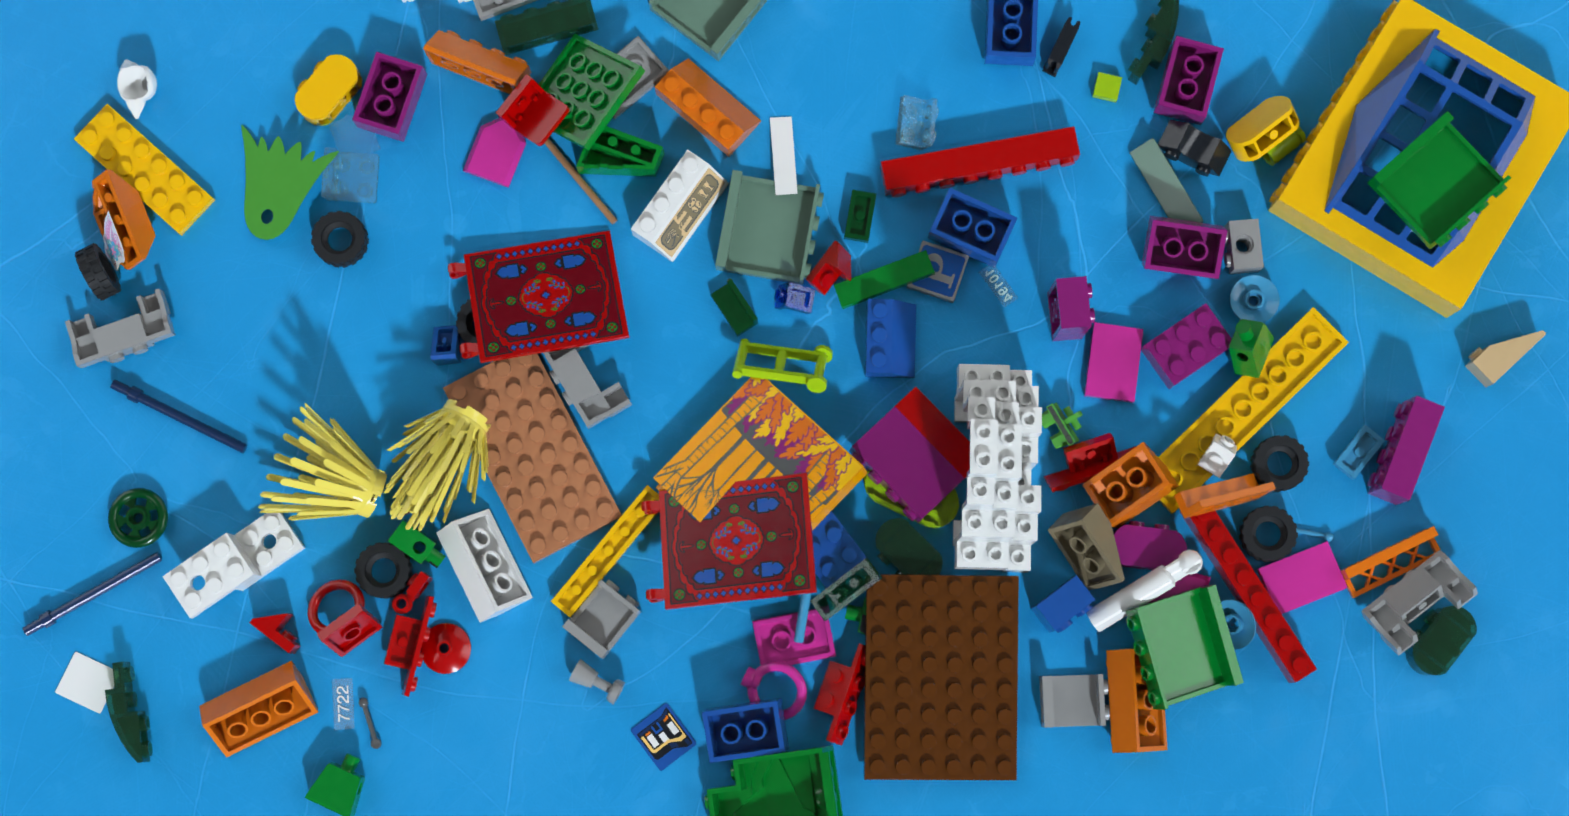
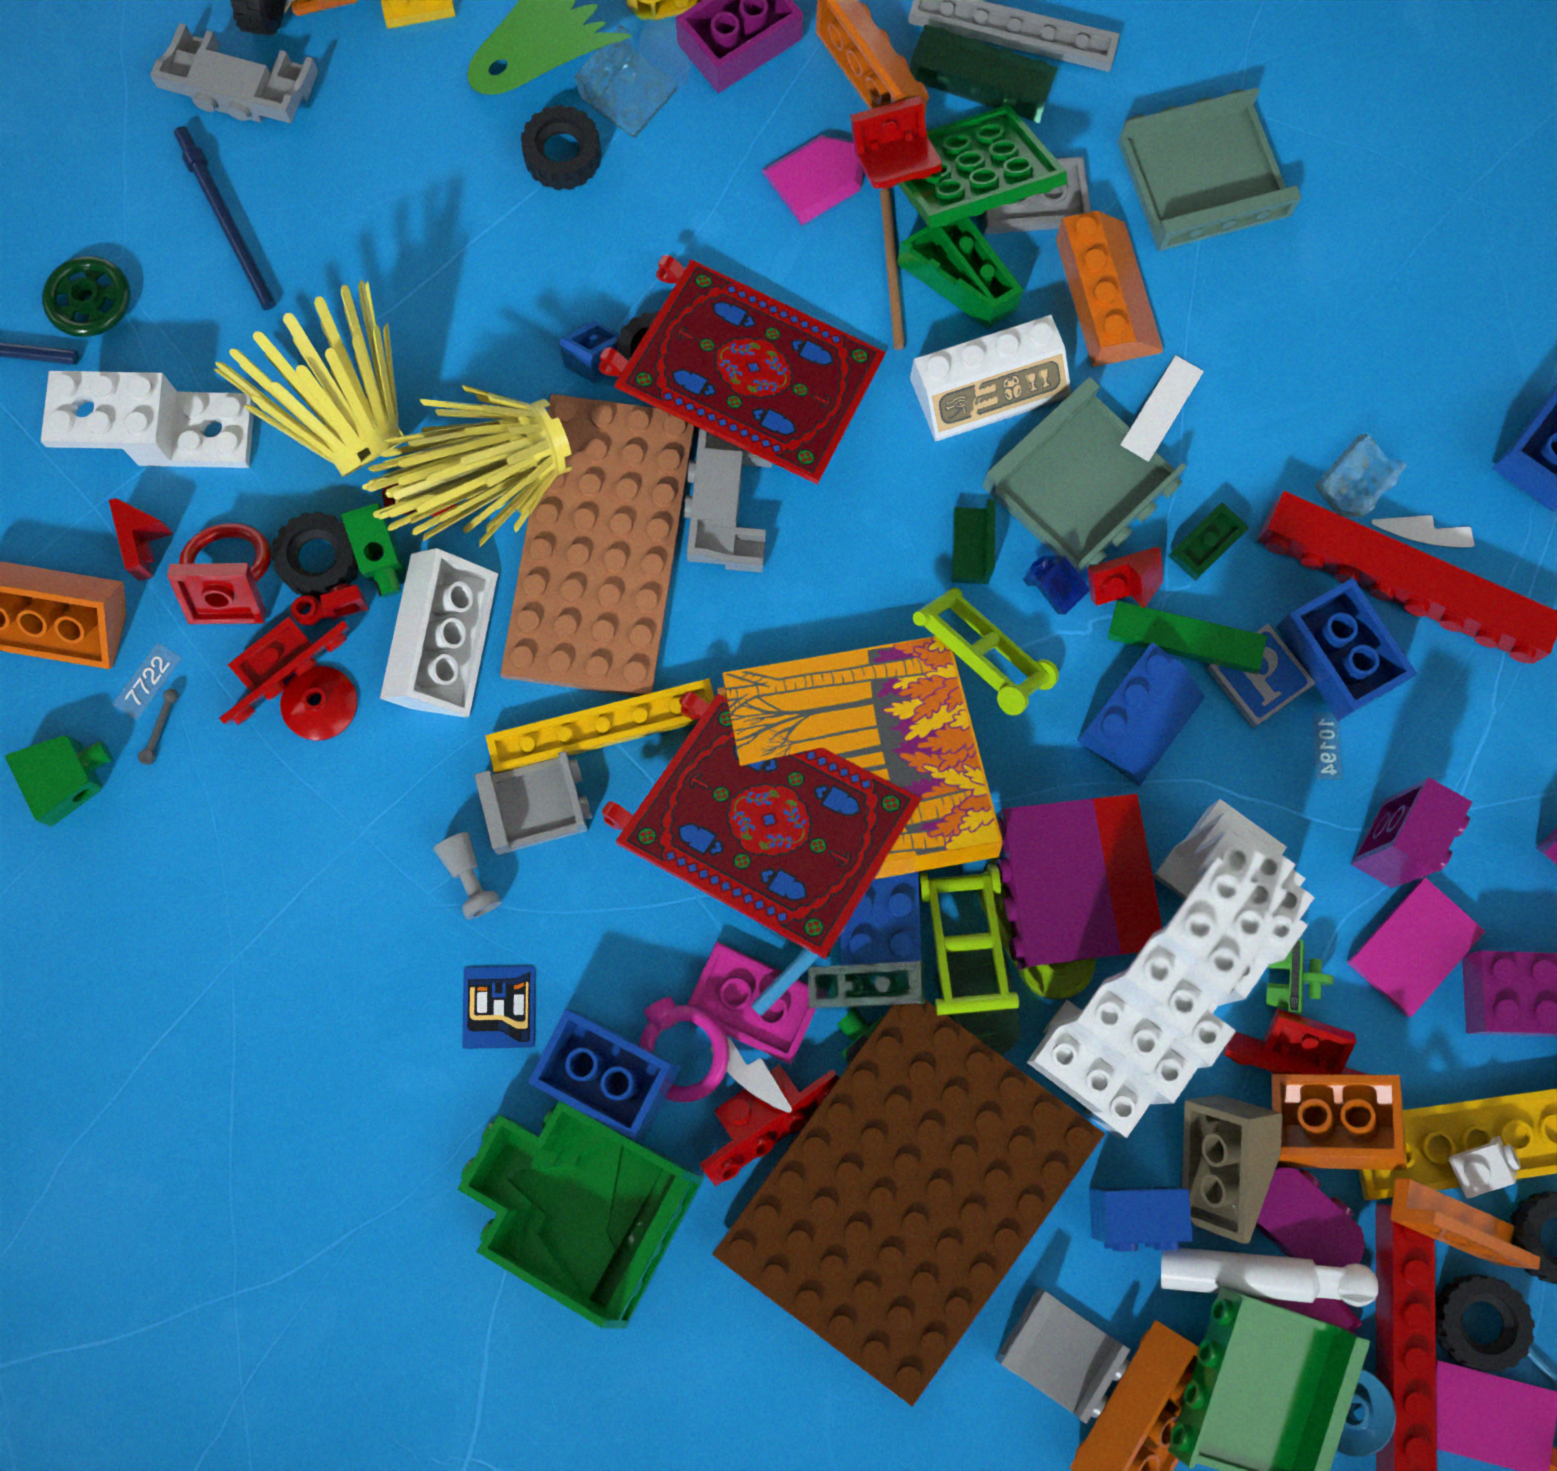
camera: 30 degrees right, 5 degrees down
none -> white sticker [710,1037,792,1113]
none -> lime piece [918,864,1019,1015]
none -> white sticker [1371,515,1474,547]

